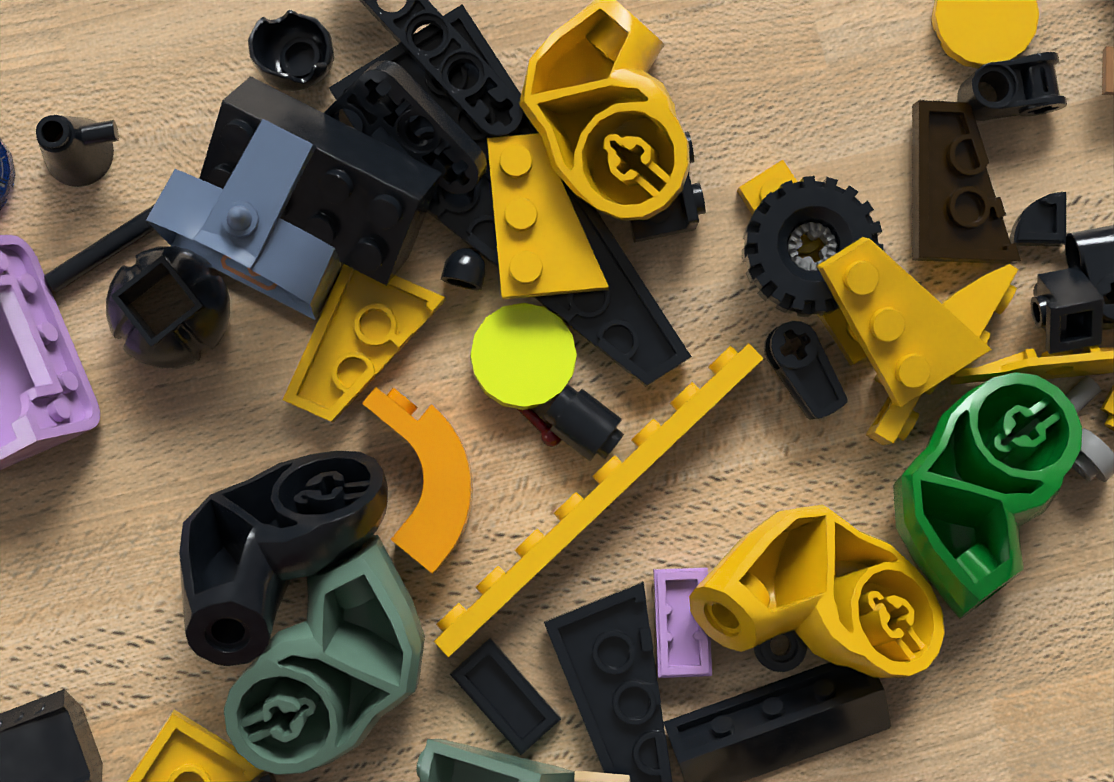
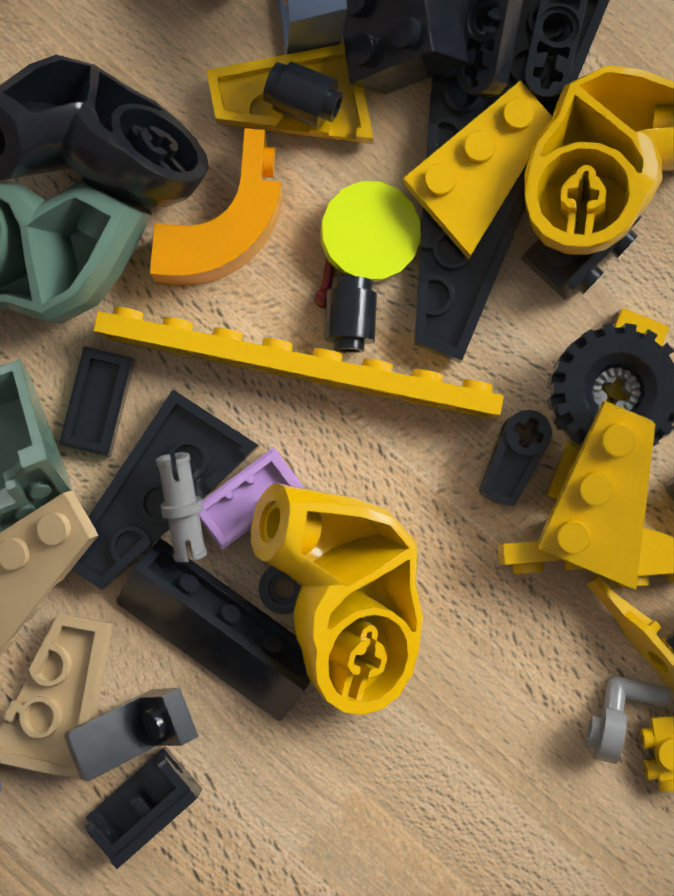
camera: 60 degrees right, 0 degrees up
black hinge [441,248,486,290] -> none
green piece [893,372,1082,619] -> none
none -> light grey pin [156,452,207,562]
none -> black brick [263,61,343,129]

